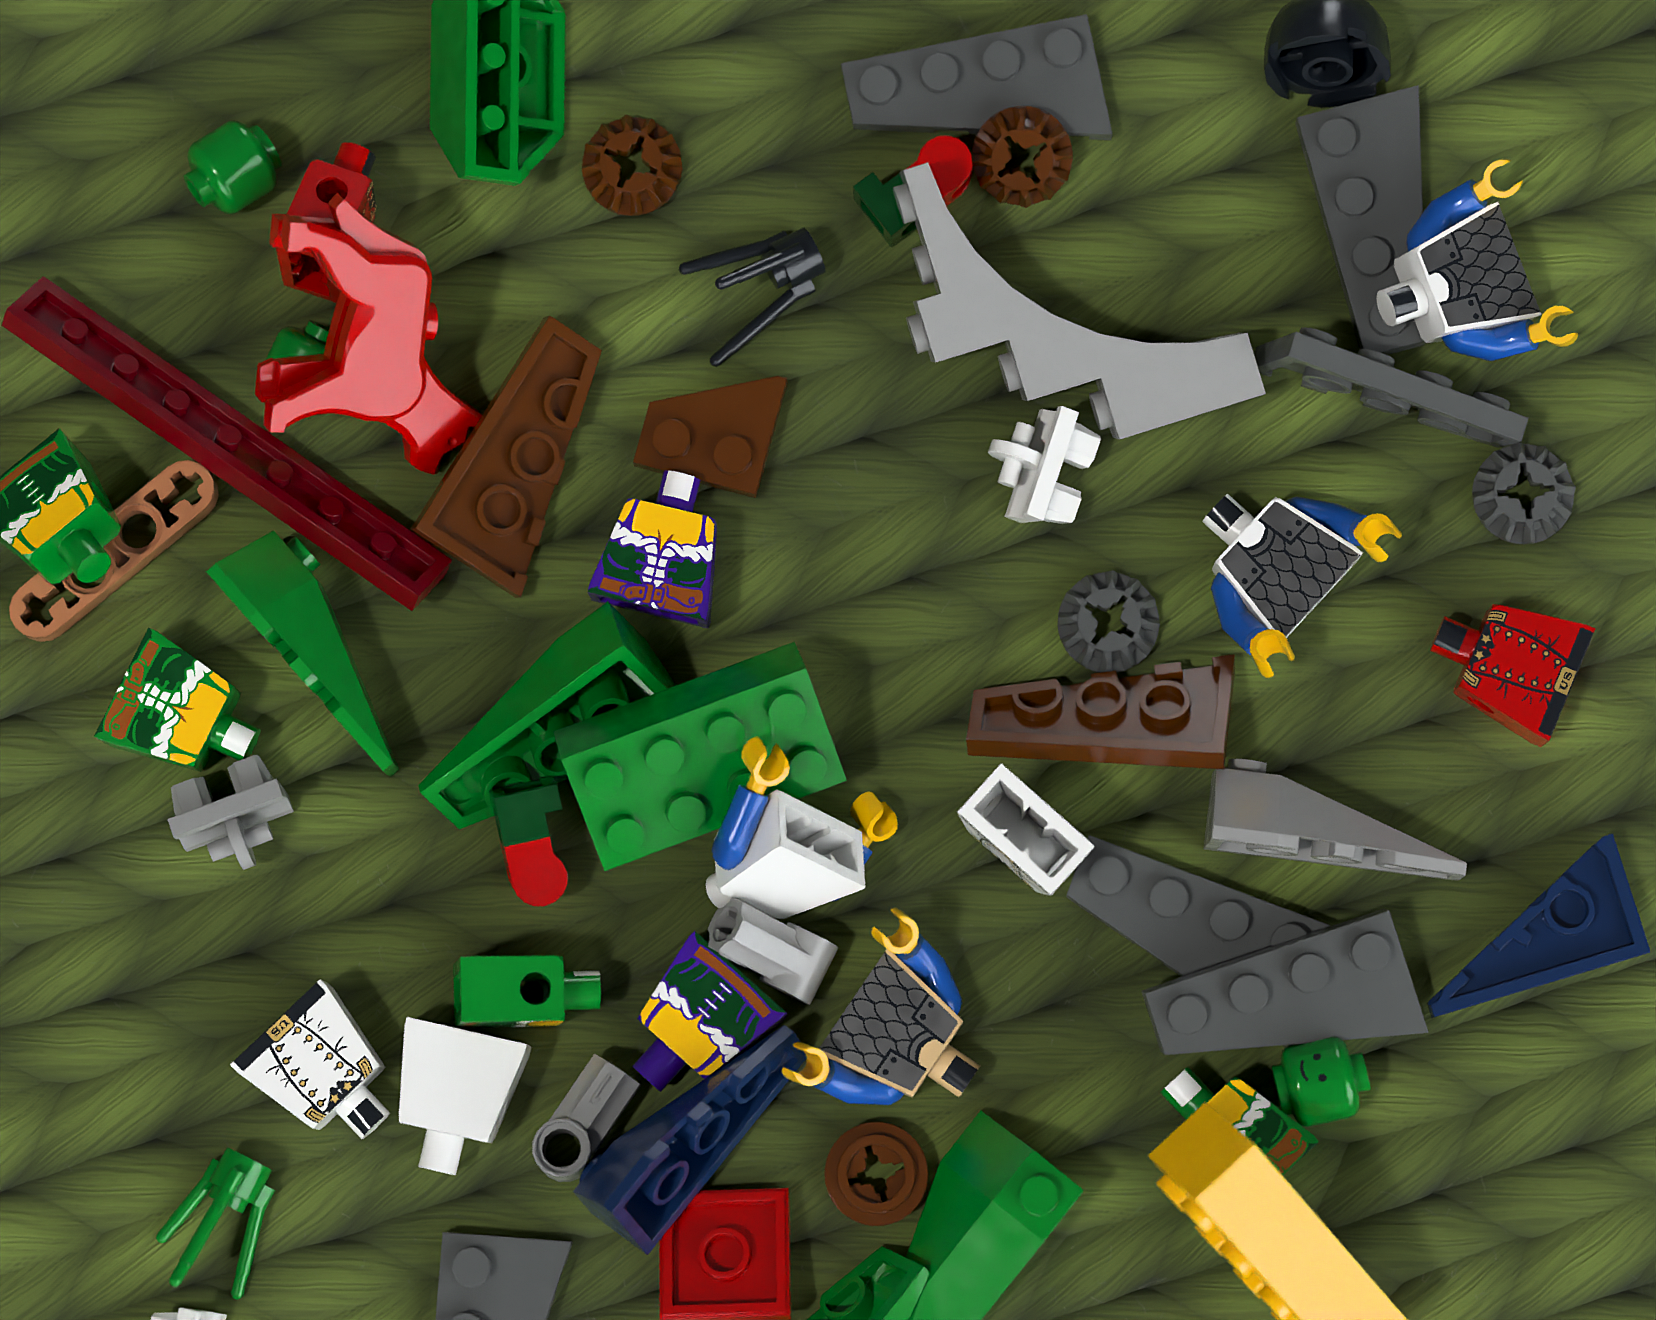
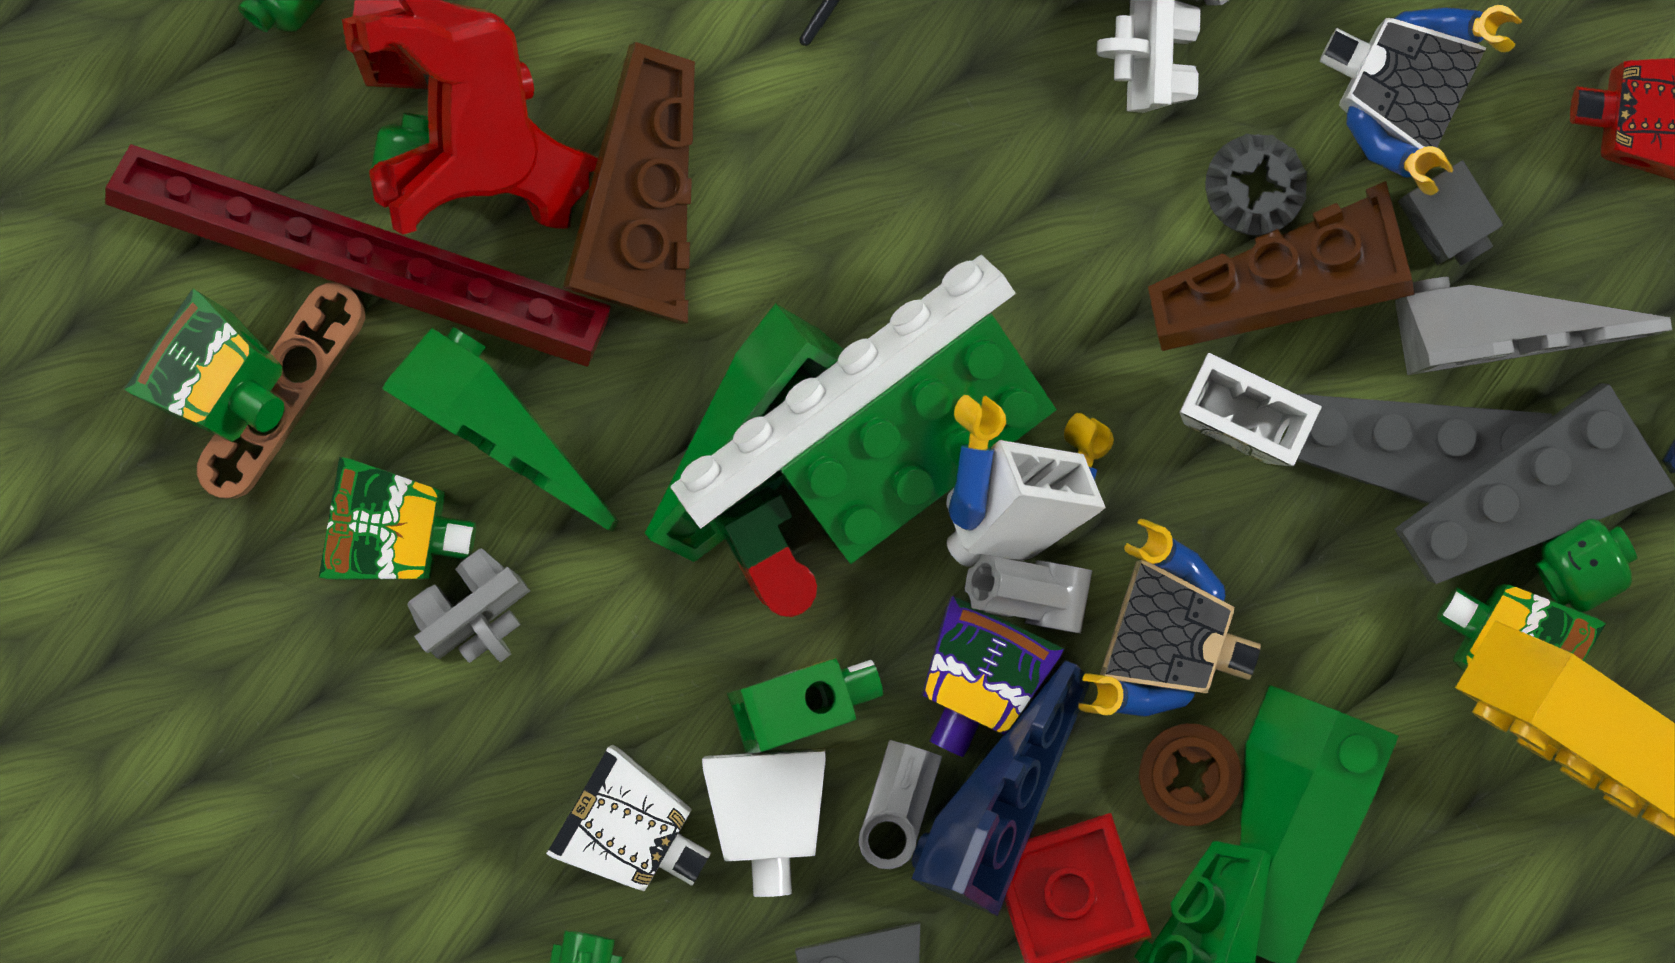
camera: 25 degrees left, 5 degrees up
torso [588,470,717,629] -> none
reddish brown wing [633,376,788,498] -> none
none -> white plate [670,255,1016,529]
none -> dark grey brick [1398,160,1503,266]

